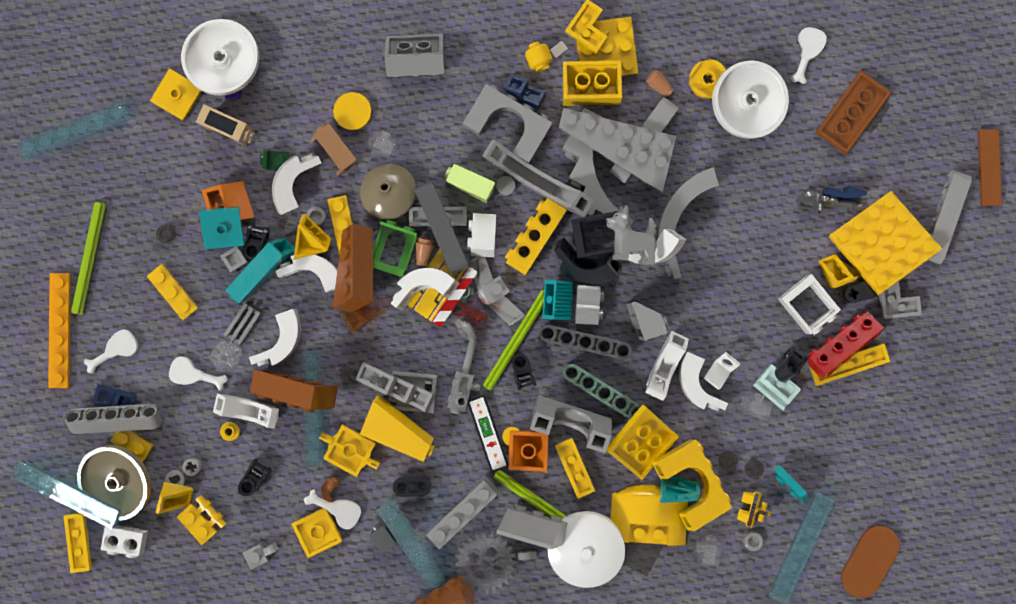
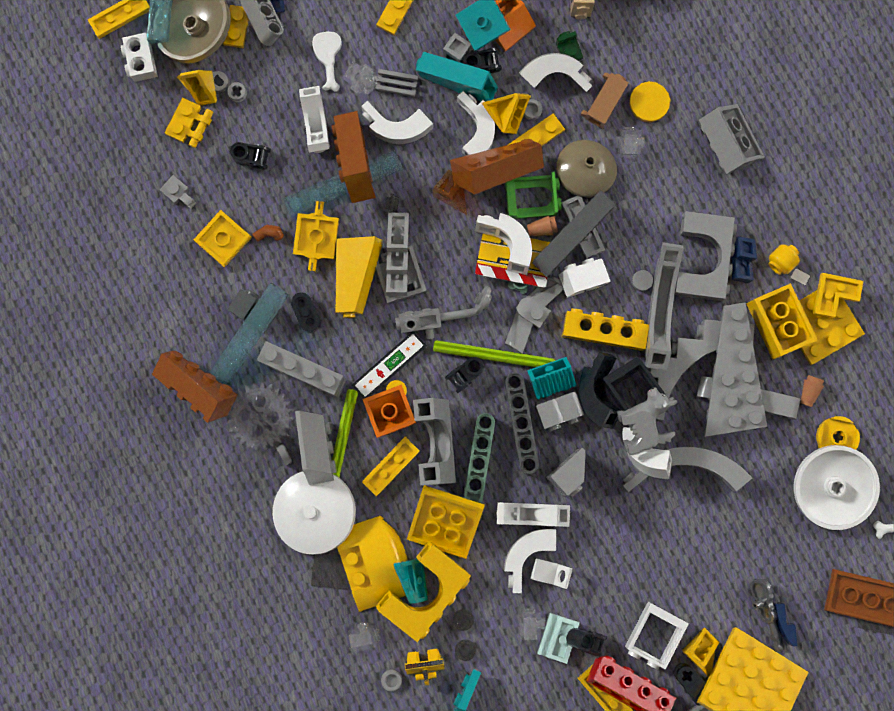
camera: 70 degrees right, 5 degrees down
yellow plate [220,422,240,441] -> none
white piece [304,489,361,529] -> none
yellowish green slope [444,164,496,203] -> none
clear red plate [453,302,488,324] -> none

